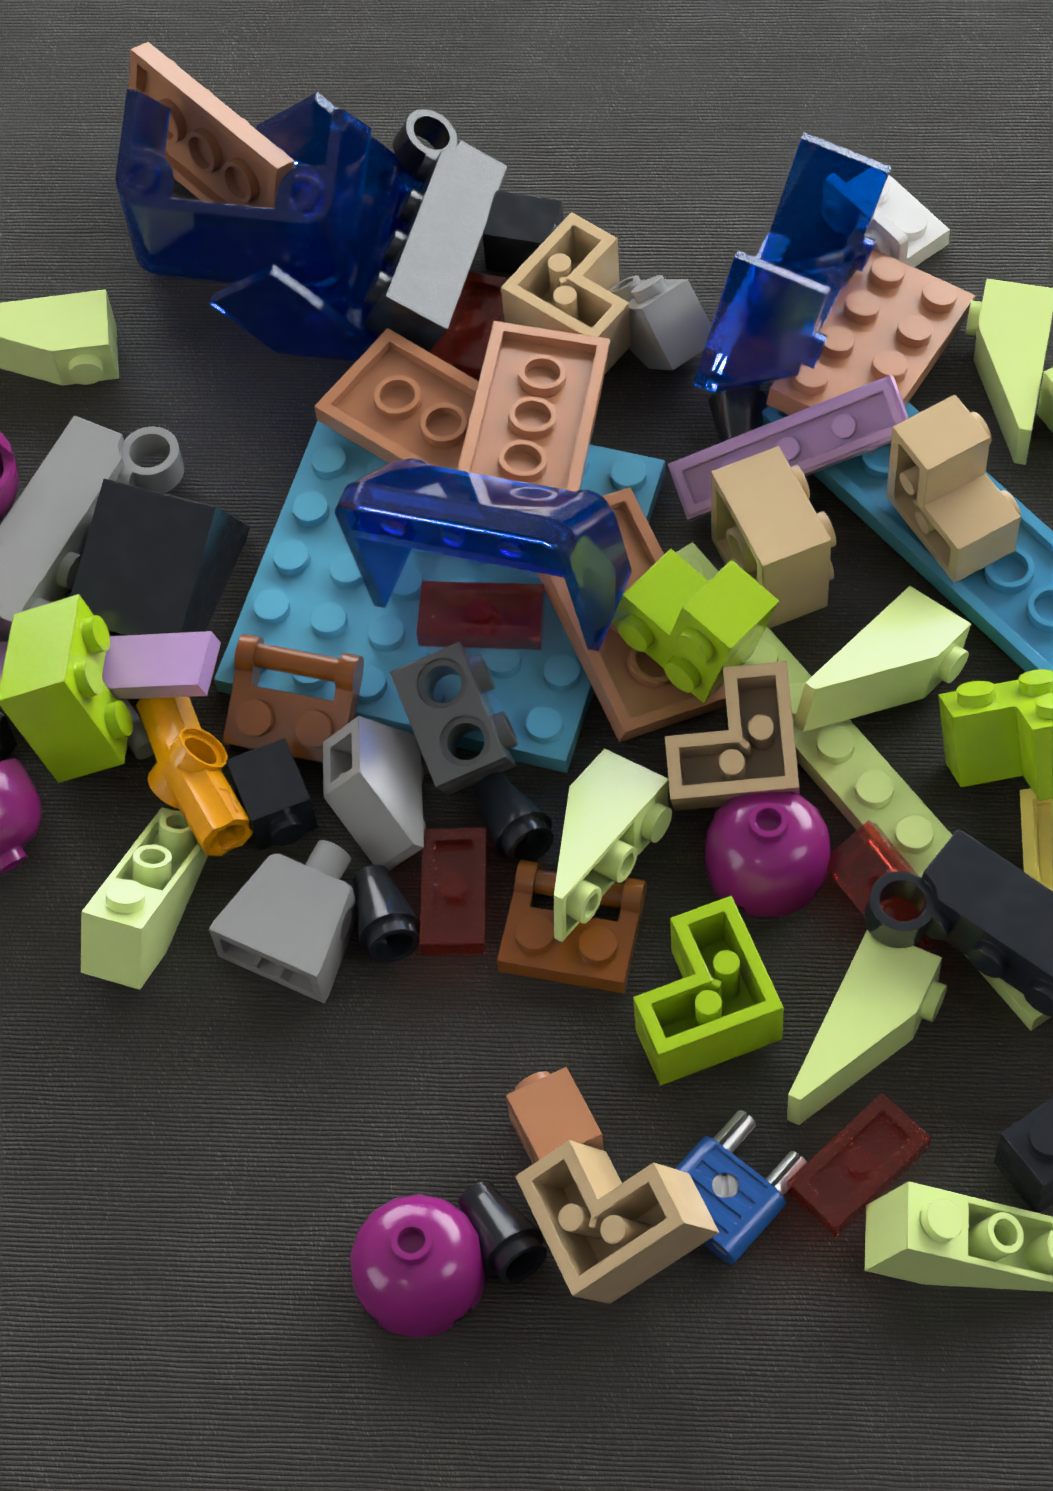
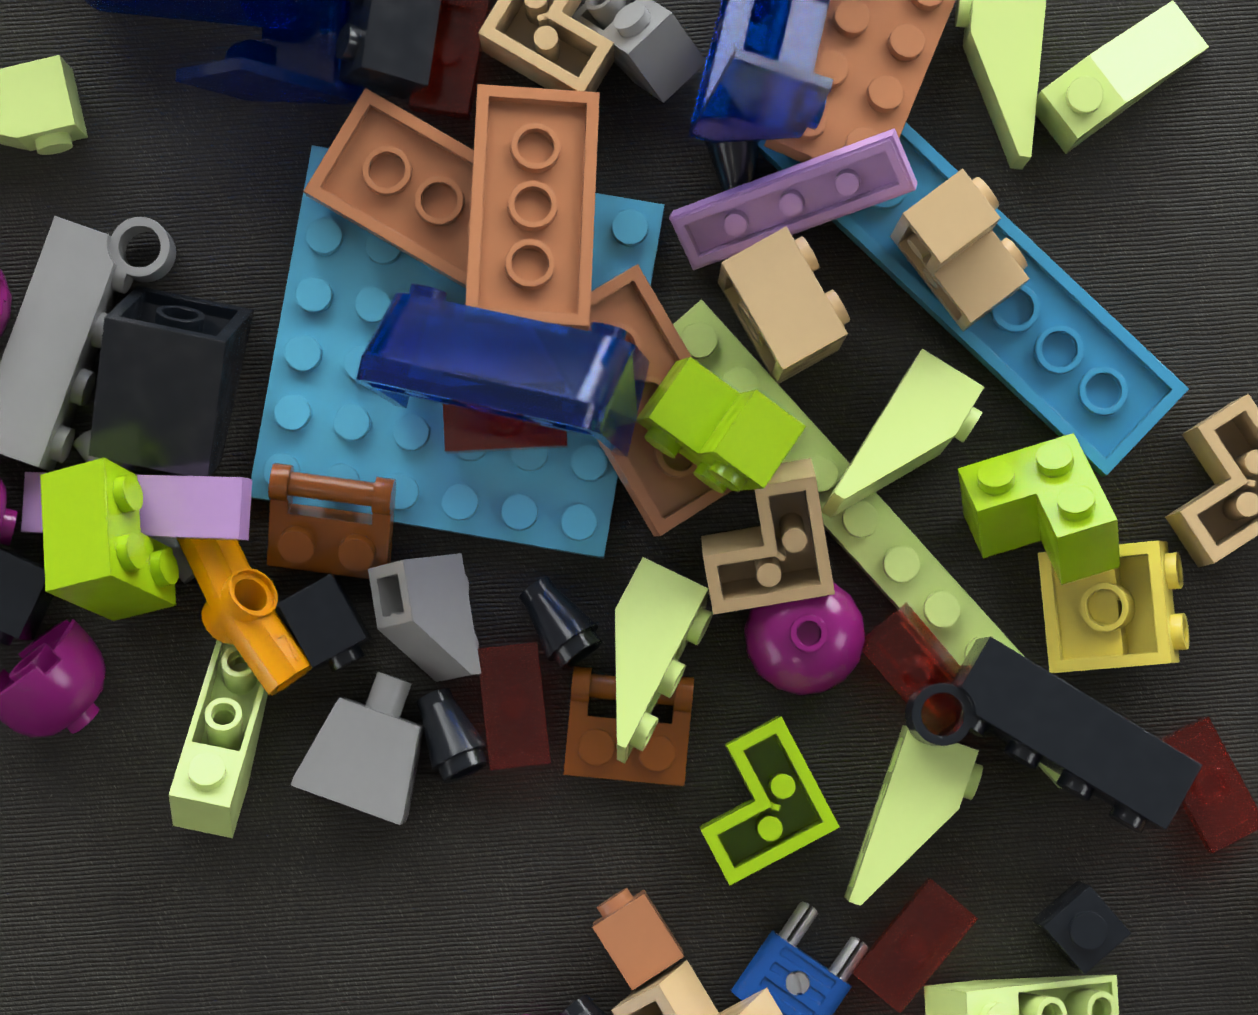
camera: 10 degrees left, 25 degrees up
dark grey brick [390,642,518,796] -> none

